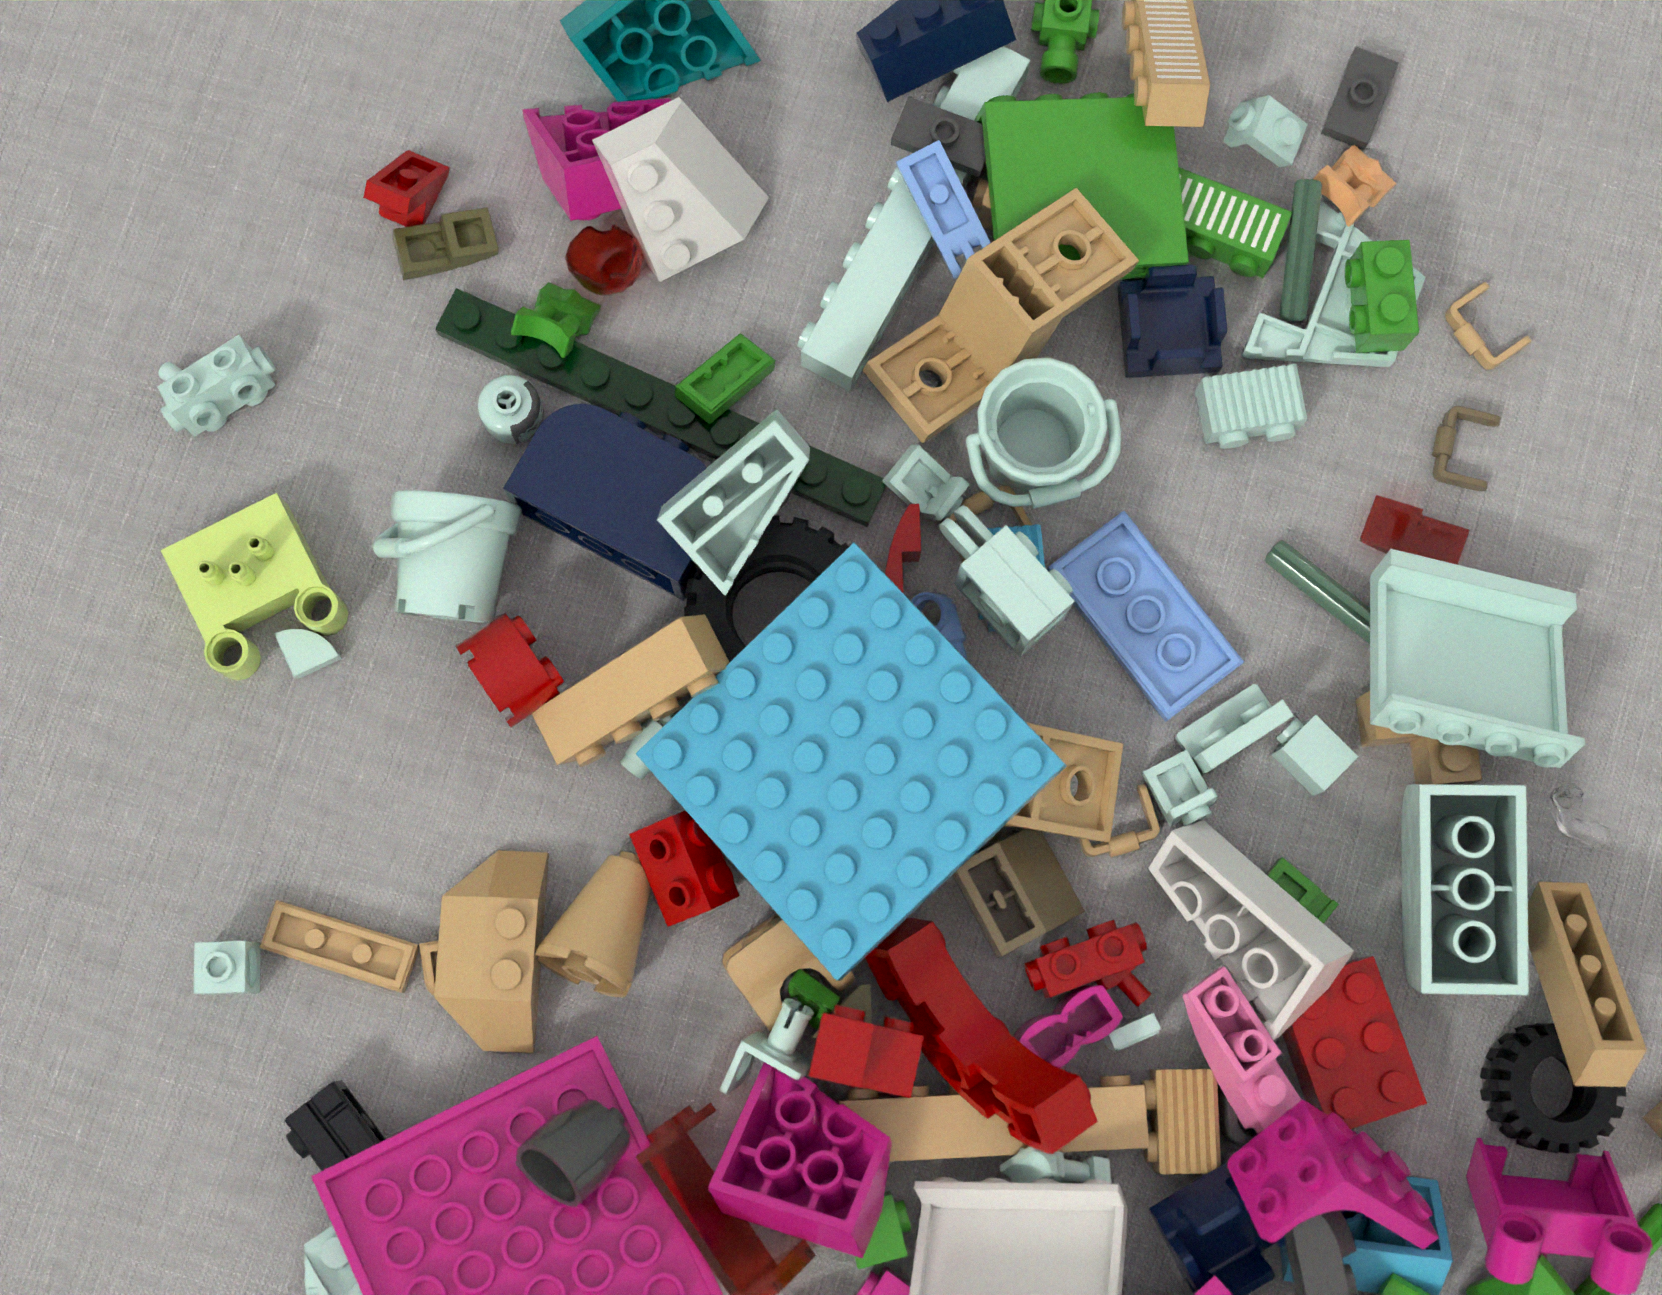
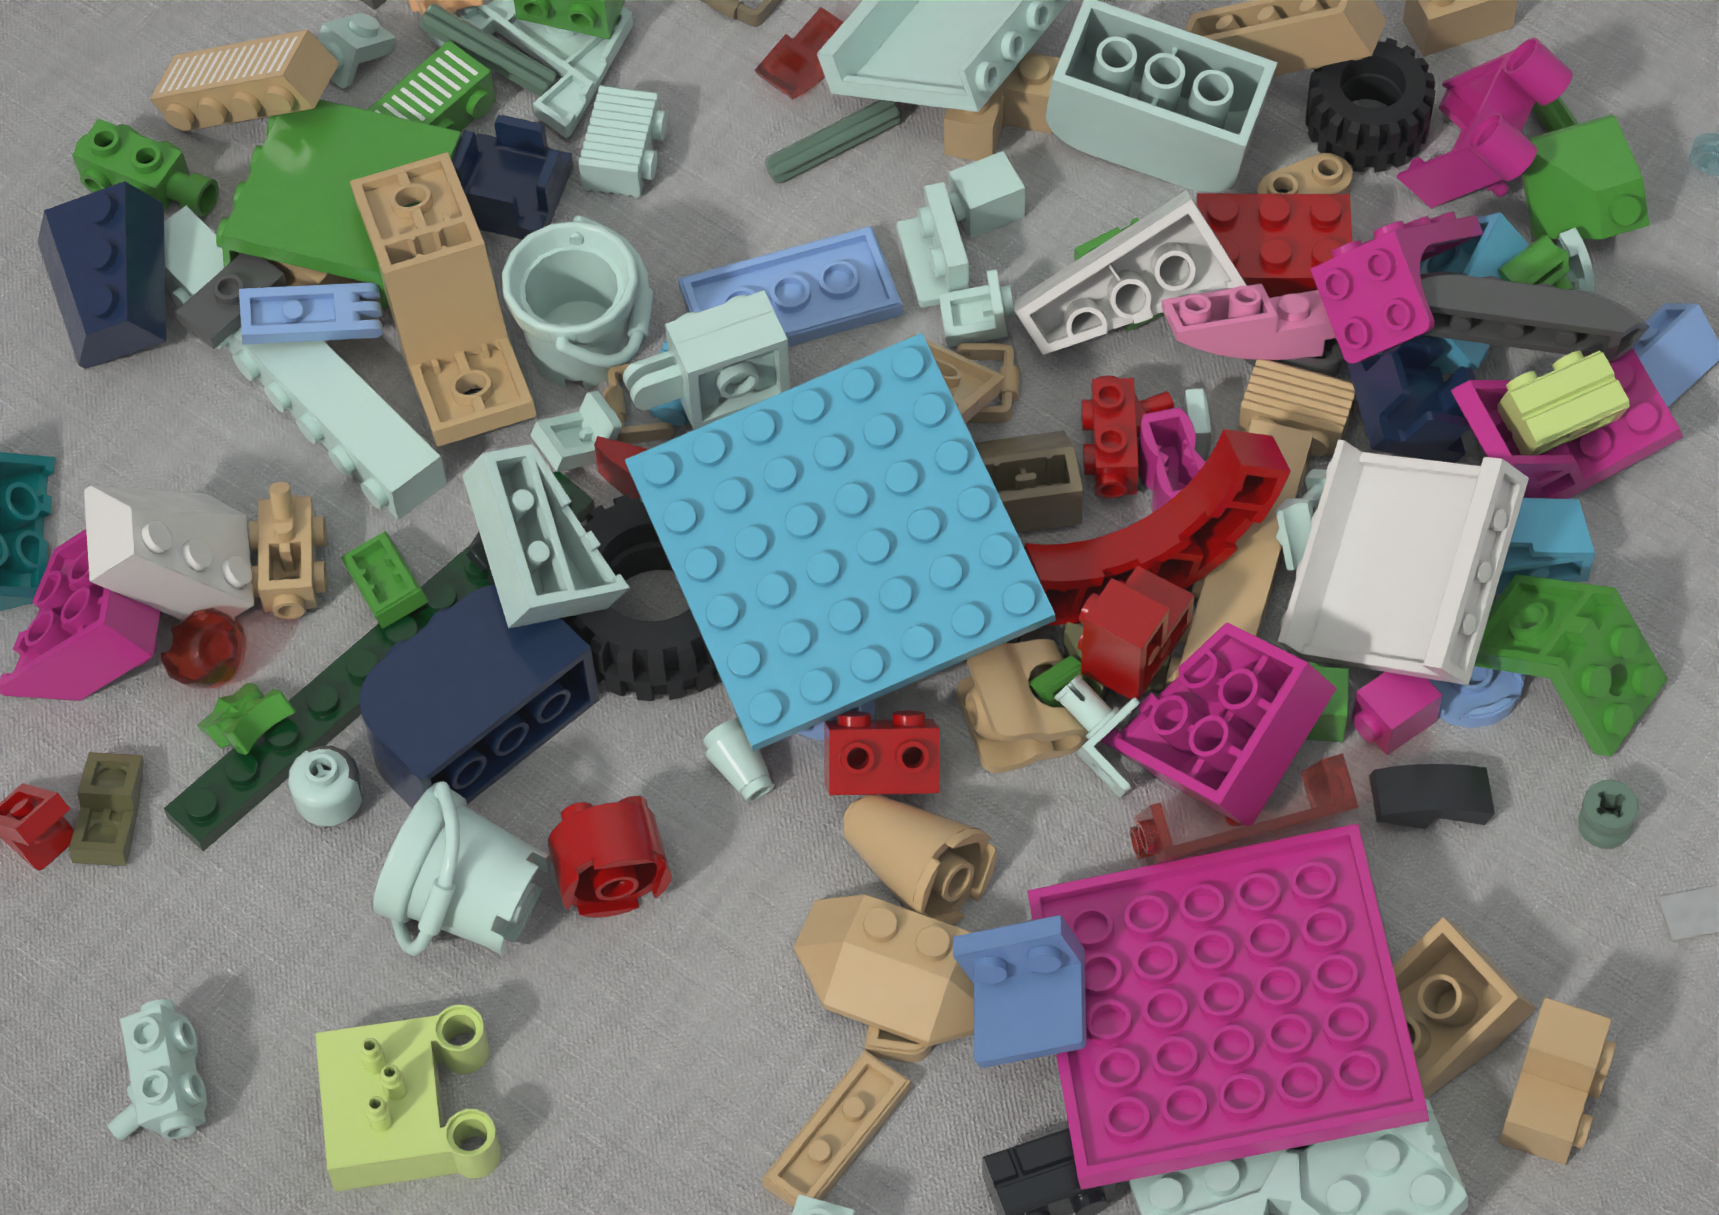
camera: 65 degrees left, 20 degrees down
light aqua tile [274,629,342,679] -> none
dark grey helmet [516,1099,630,1207] -> none
tan brick [532,614,730,767] -> none
none -> tan brick [249,482,328,619]
none -> medium blue bracket [953,915,1086,1068]
none -> tan plate [1257,153,1352,194]

